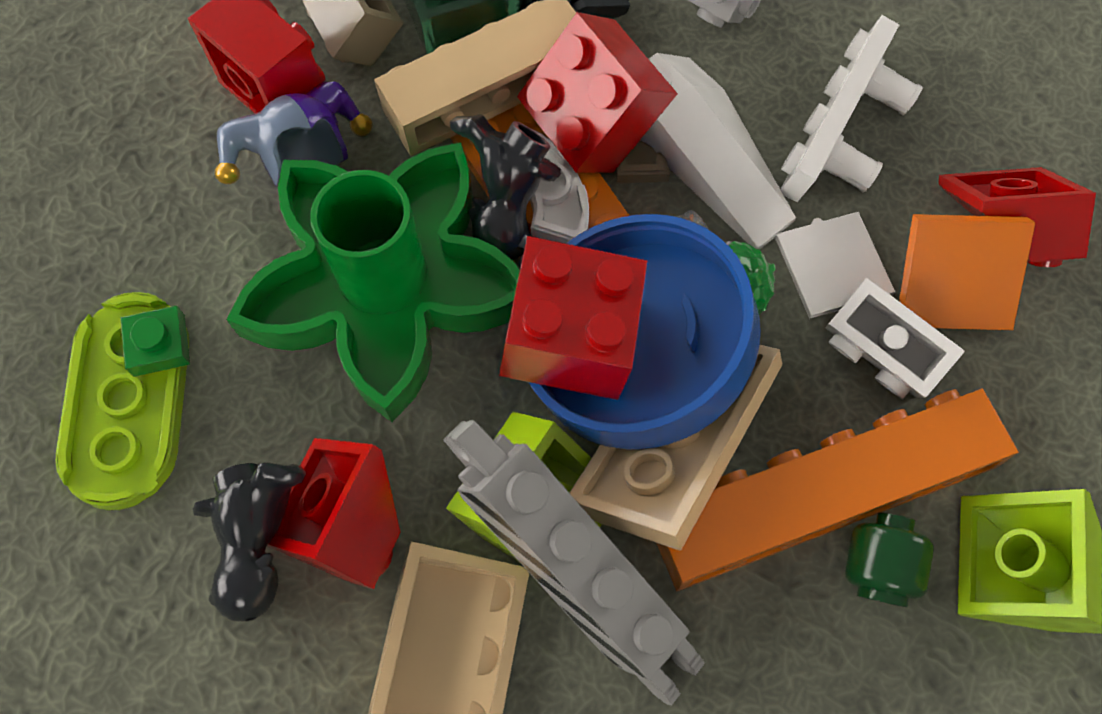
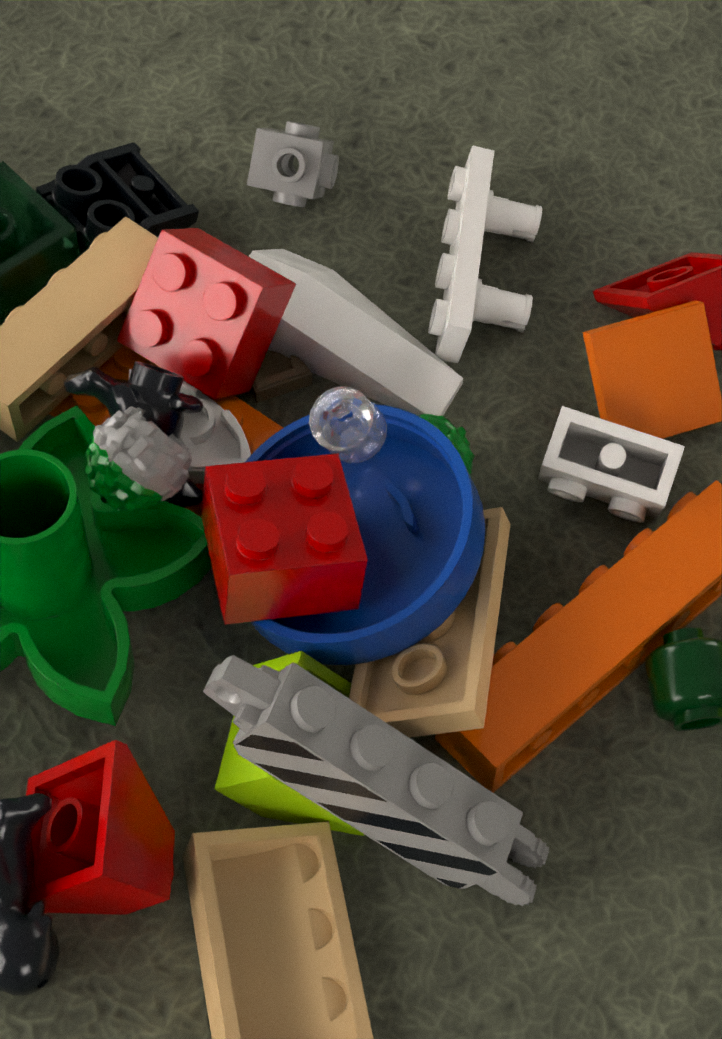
camera: 25 degrees left, 10 degrees down
white piece [775,212,895,319] -> none
none -> light grey piece [85,406,192,512]
none -> clear wheel [309,386,387,463]

